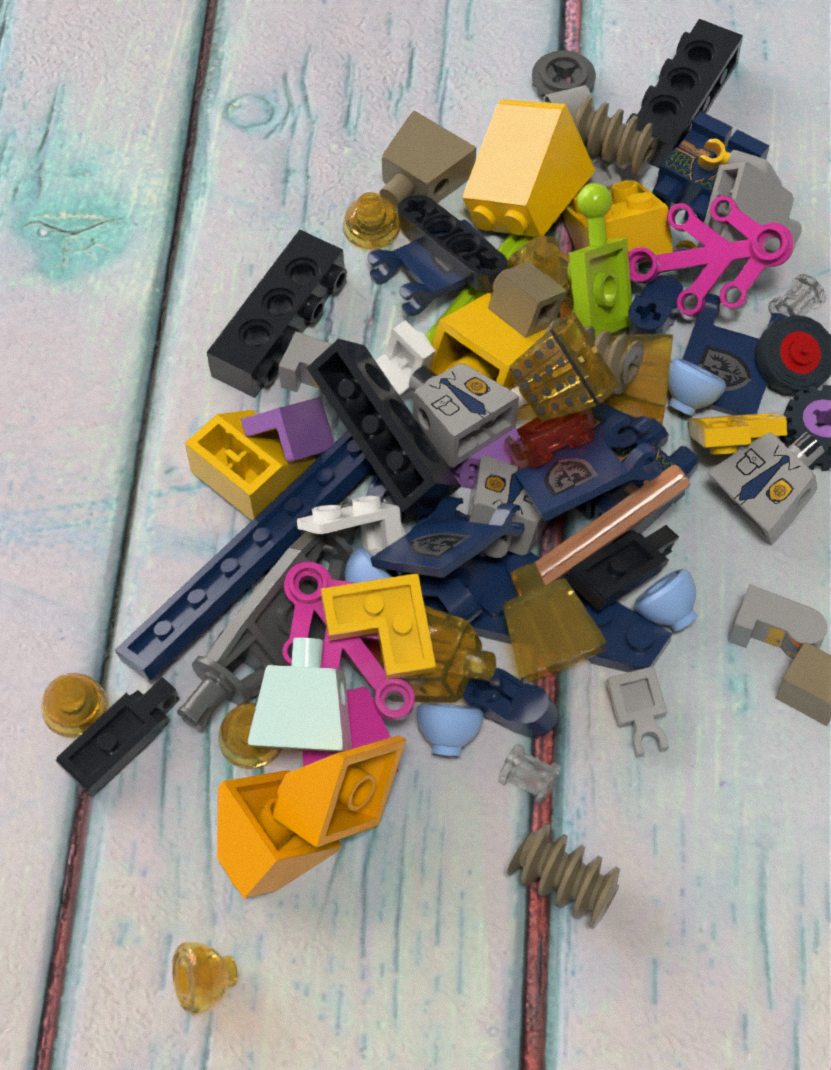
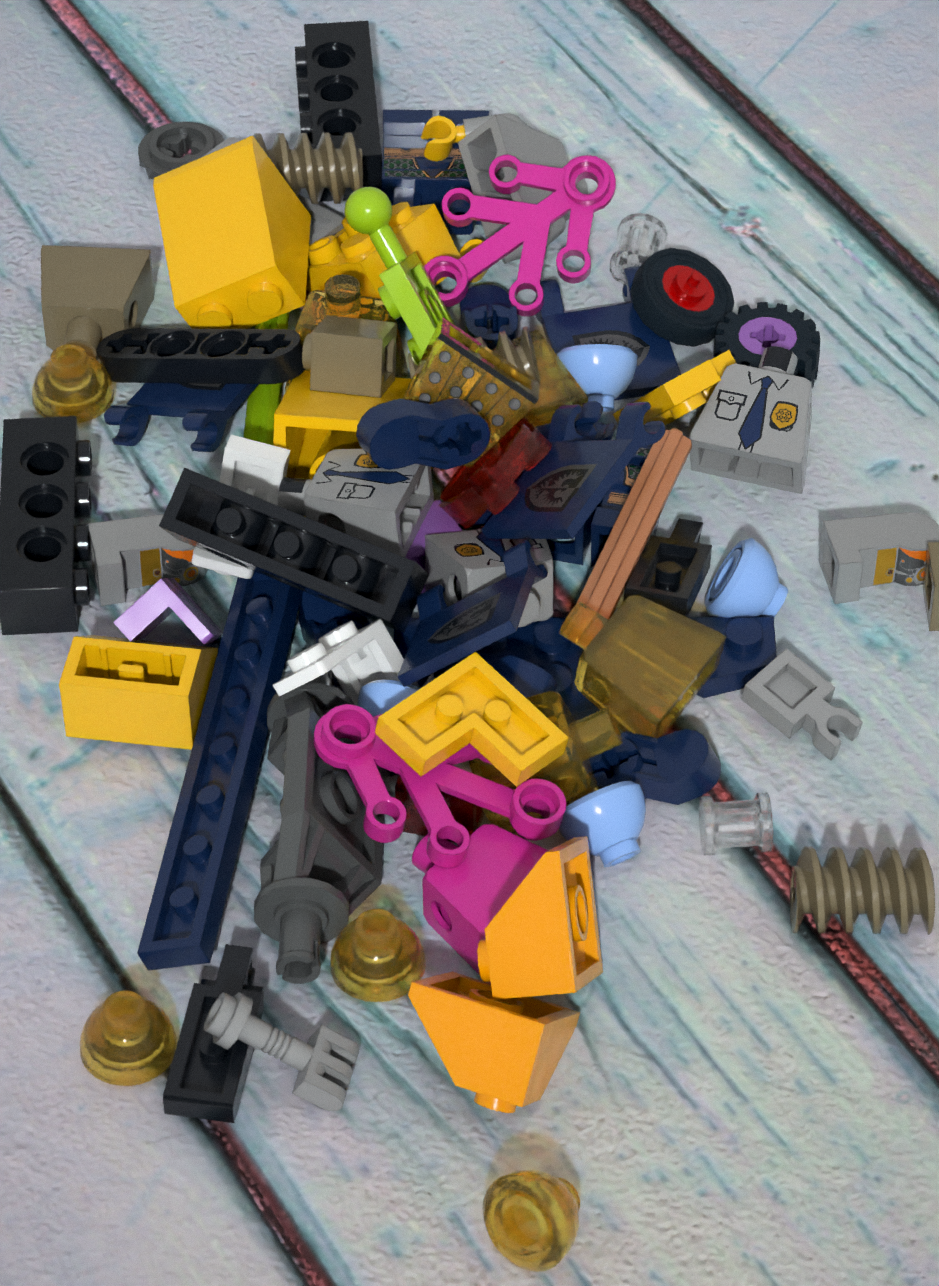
camera: 35 degrees left, 15 degrees down
light aqua torso [248,638,352,752] -> none
none -> light grey hinge [204,992,359,1111]
none -> dark blue piece [356,398,490,470]

